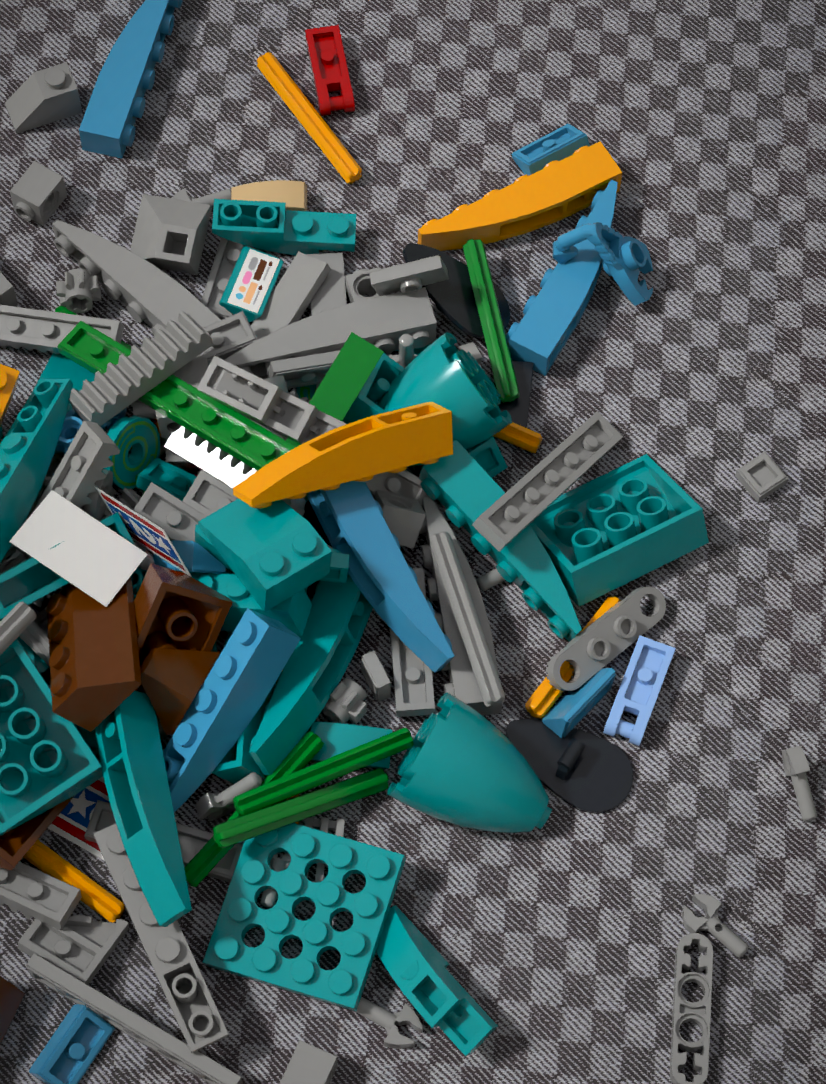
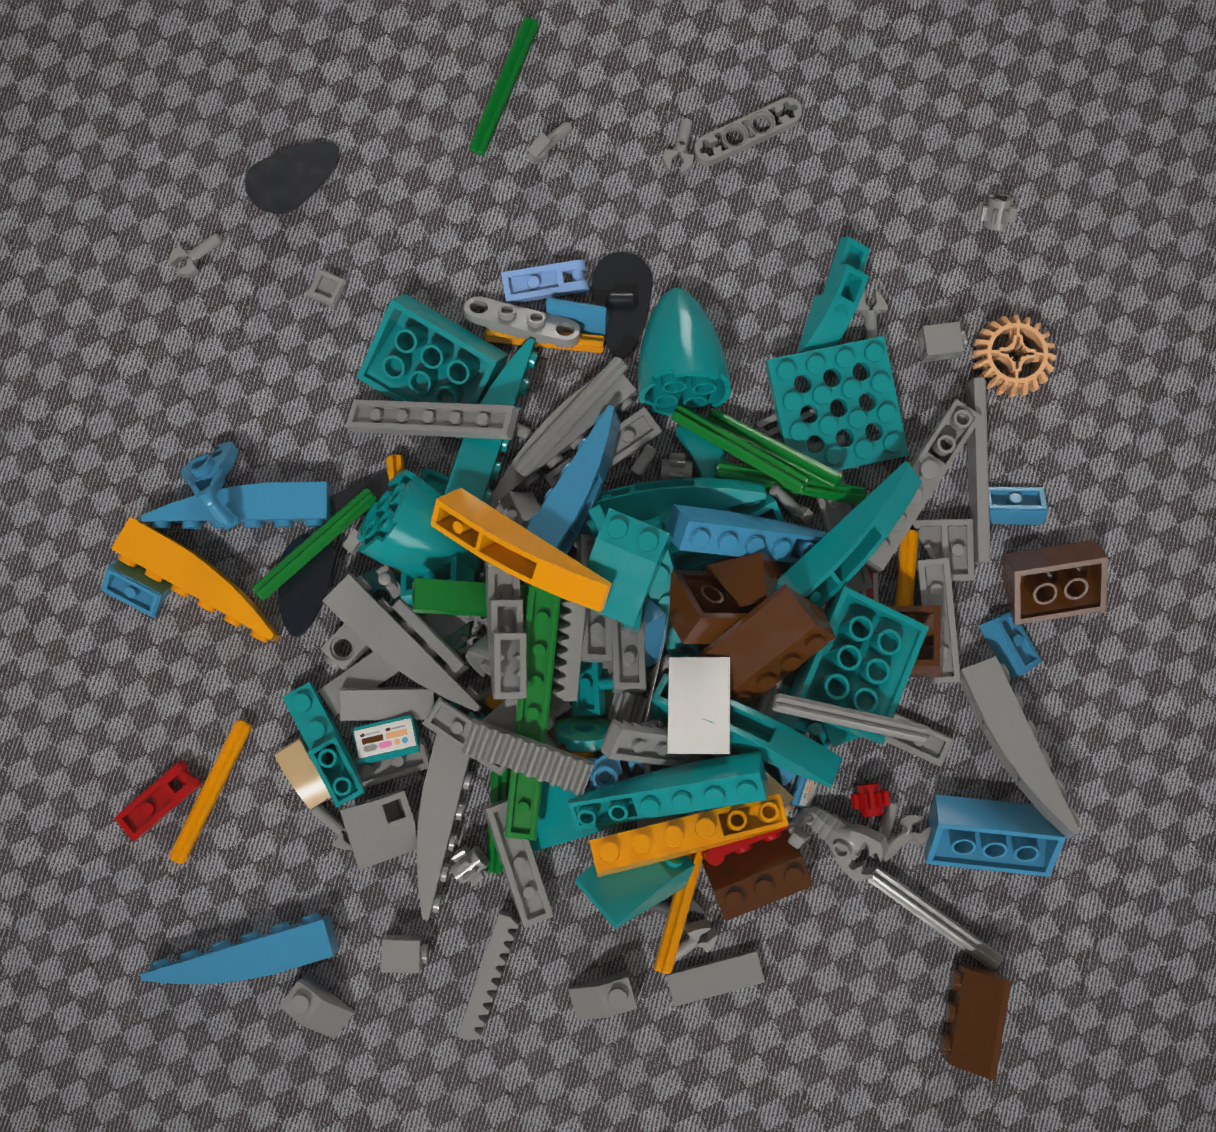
camera: 115 degrees left, 20 degrees up
light grey plate [369,255,449,296] -> none

